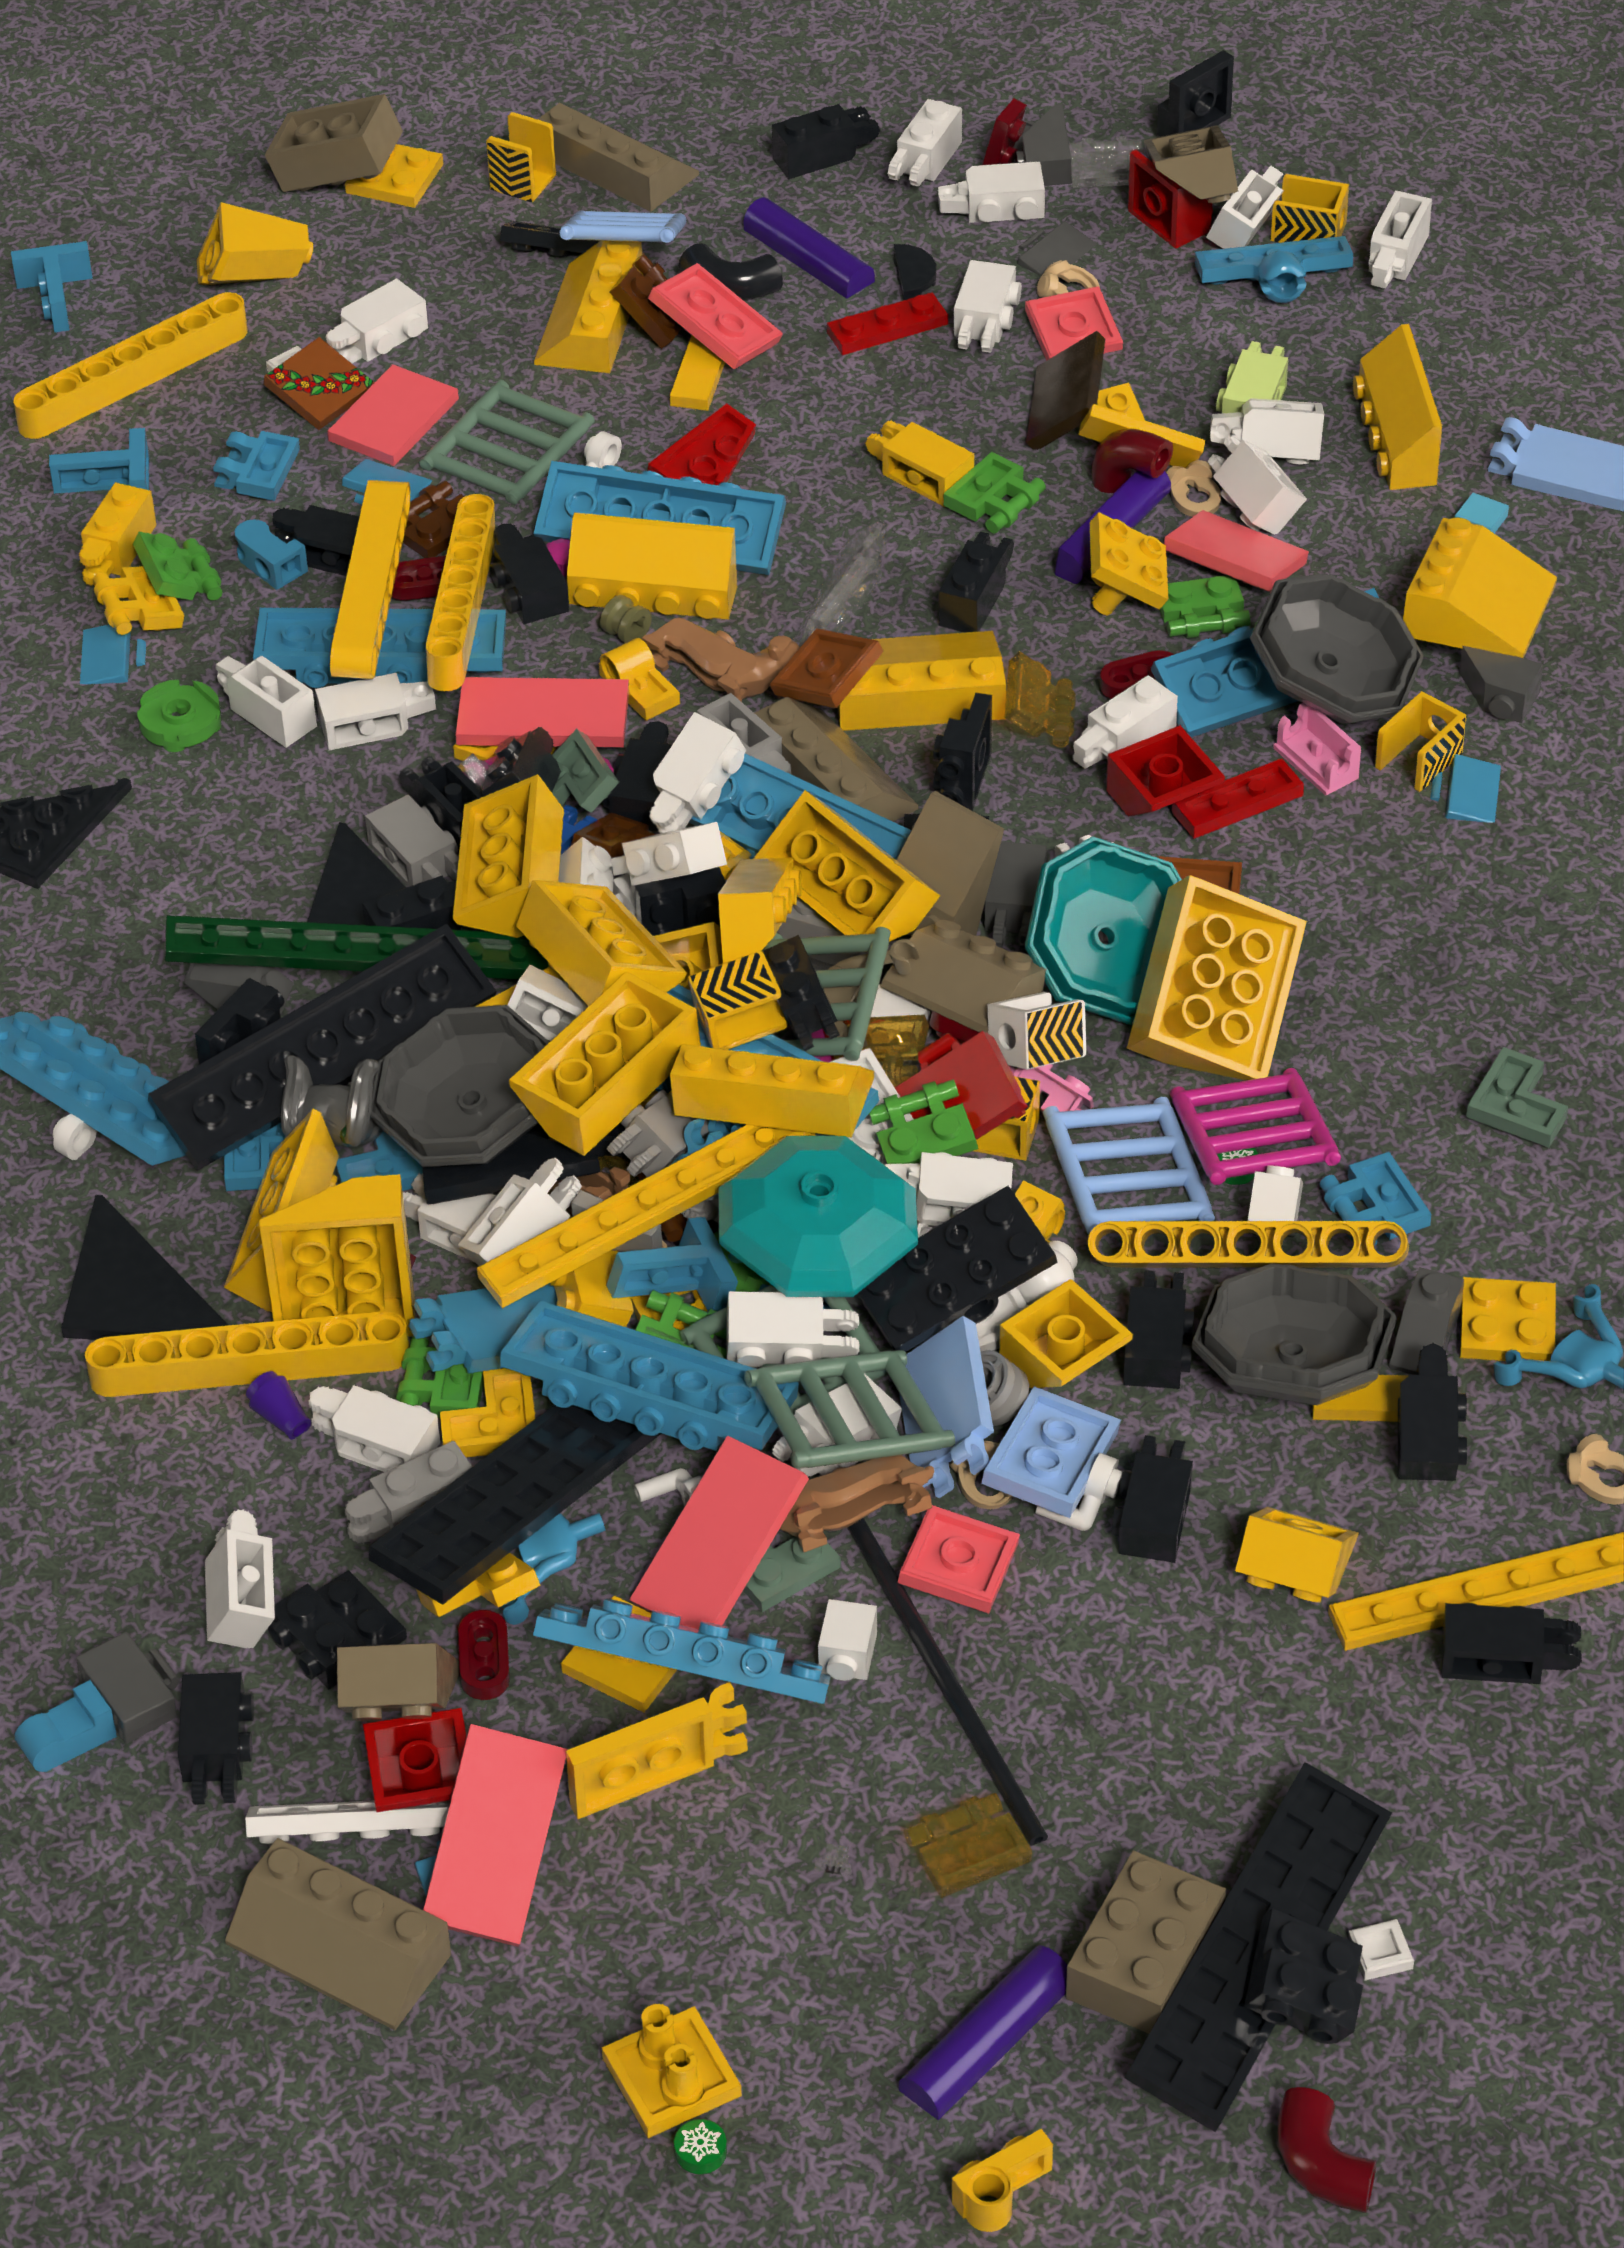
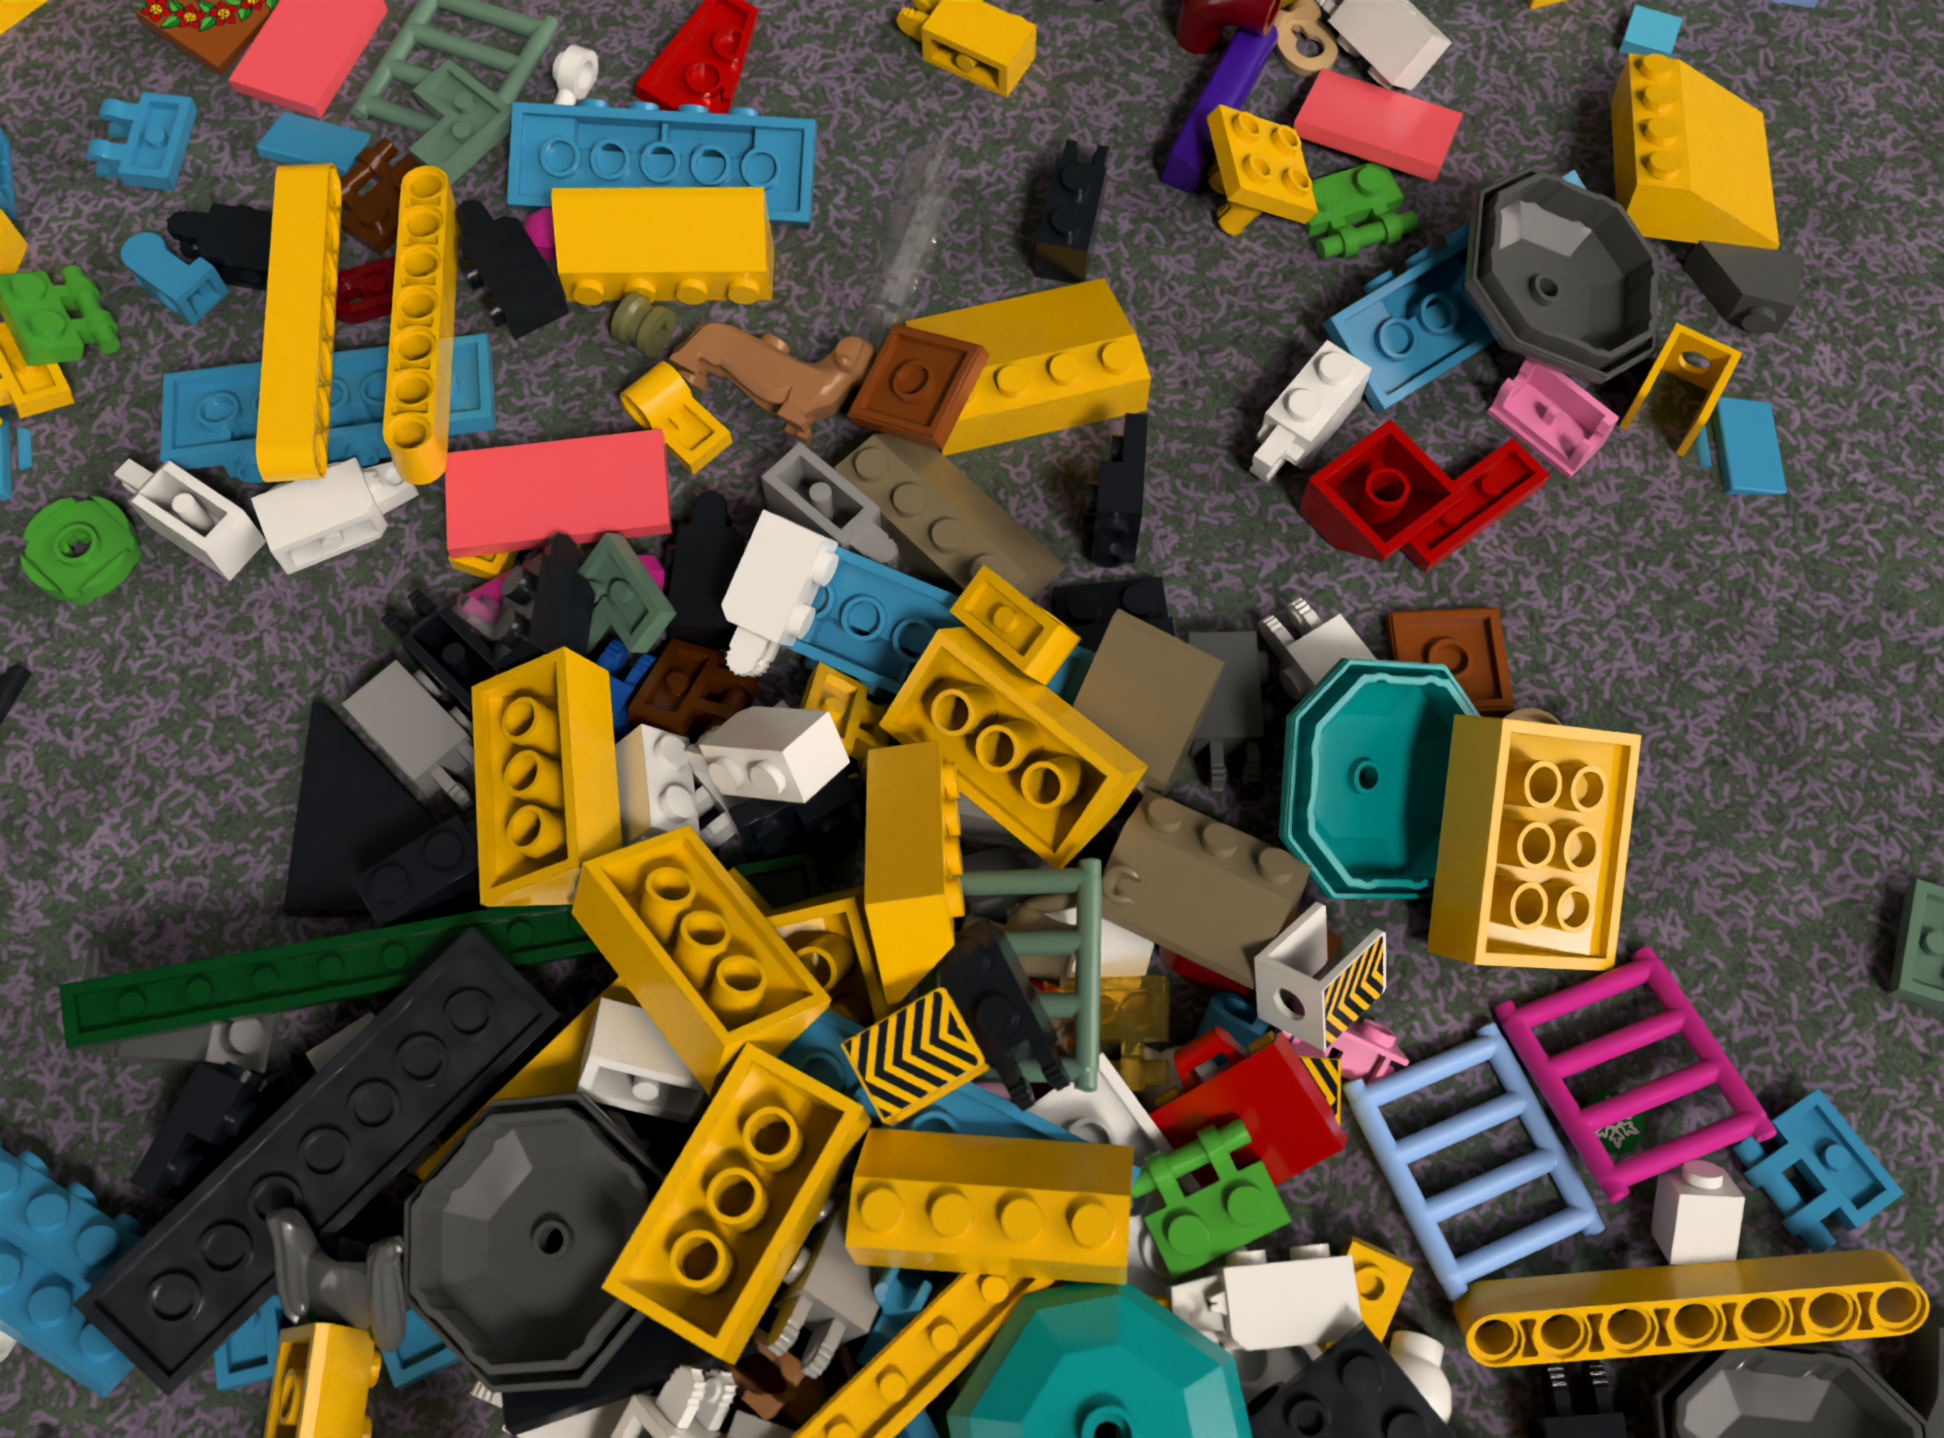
camera: 10 degrees left, 20 degrees up
bright green plate [944,452,1046,534] -> none
clear yellow plate [1004,651,1076,748] -> none
dark red plate [1100,650,1174,699] -> none
none -> sand green plate [408,58,512,186]
none -> yellow plate [949,564,1082,686]

